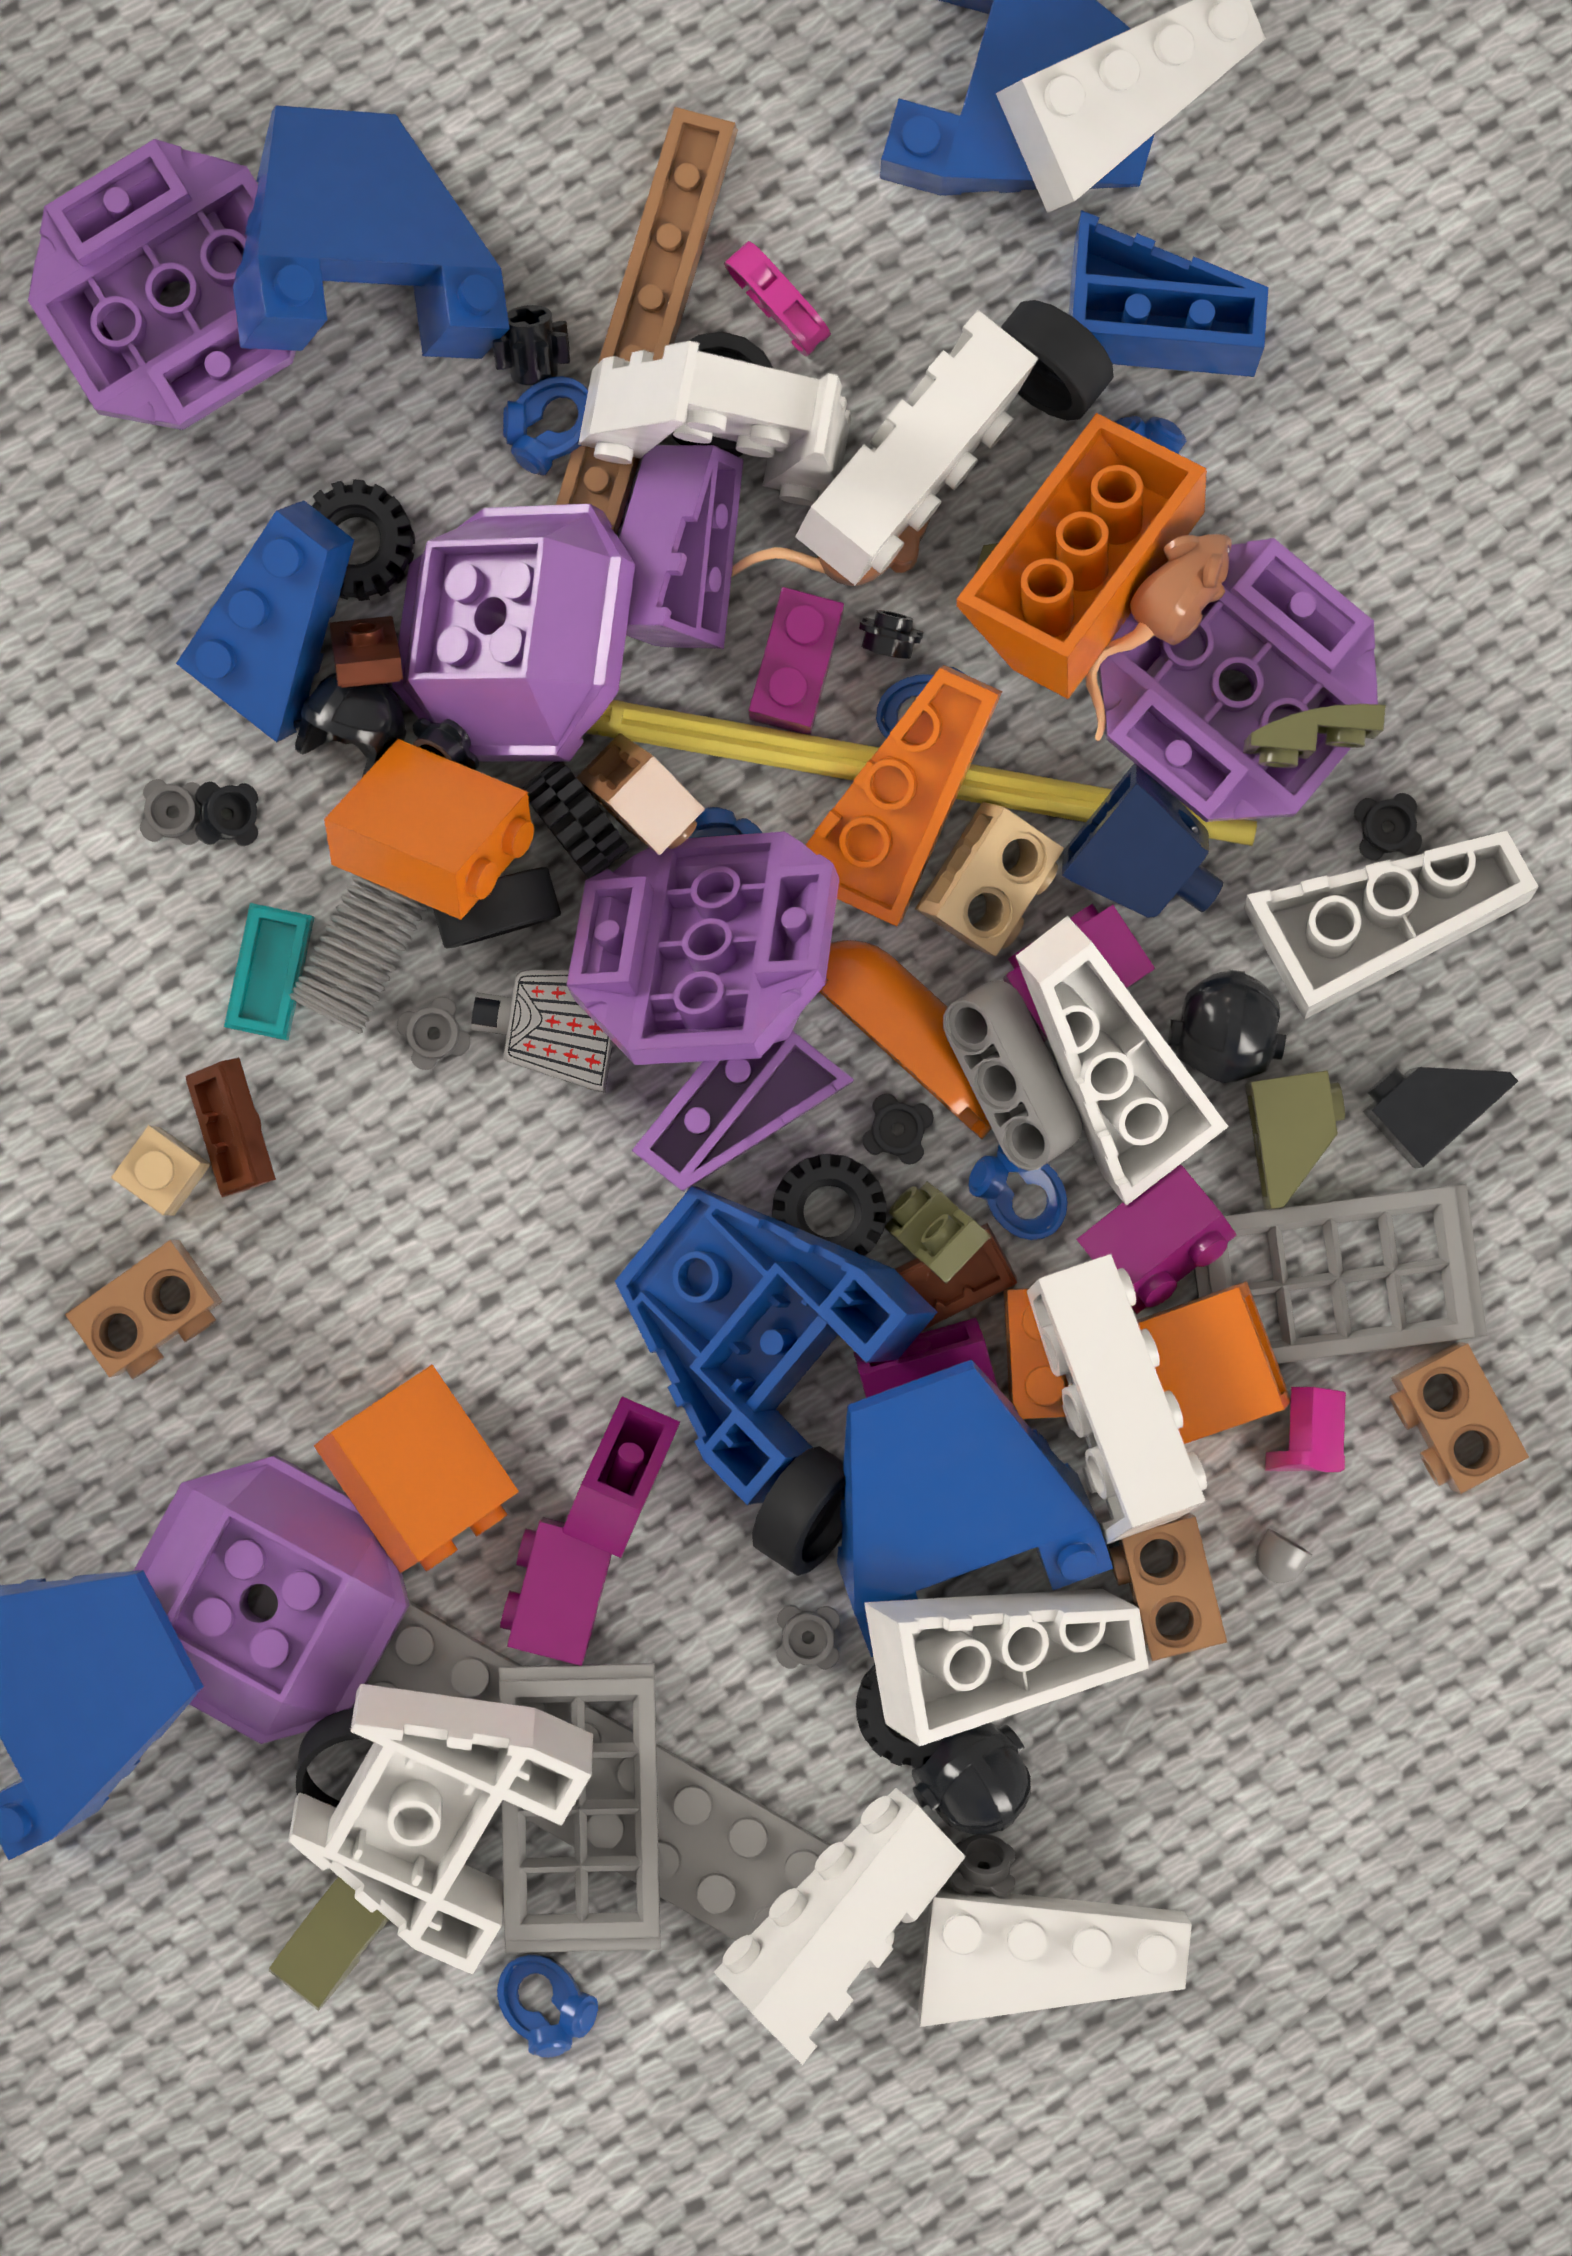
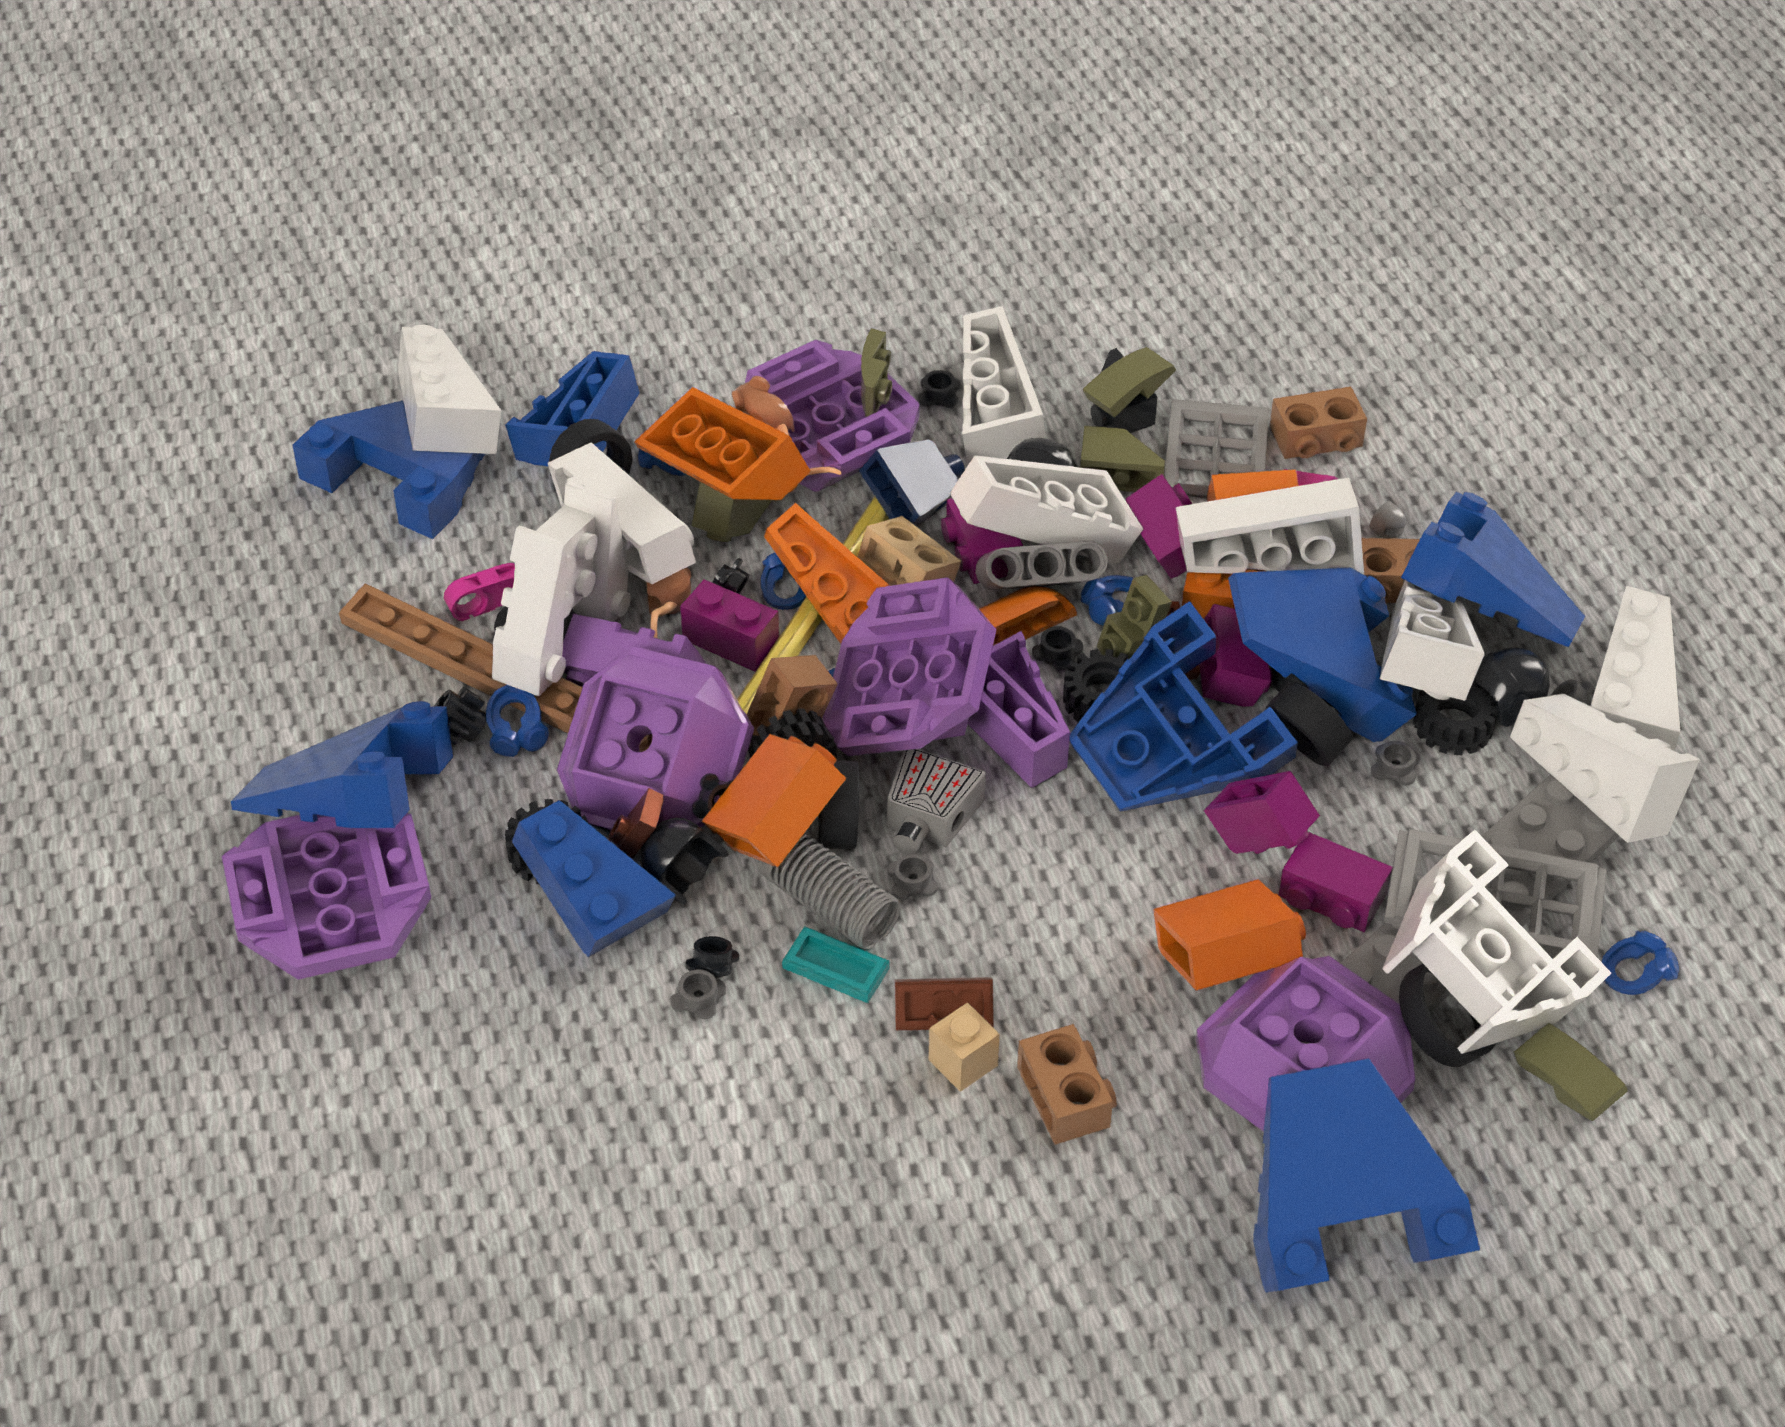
camera: 80 degrees left, 40 degrees down
none -> olive slope [1083,347,1176,418]
none -> blue wedge [1401,491,1585,647]

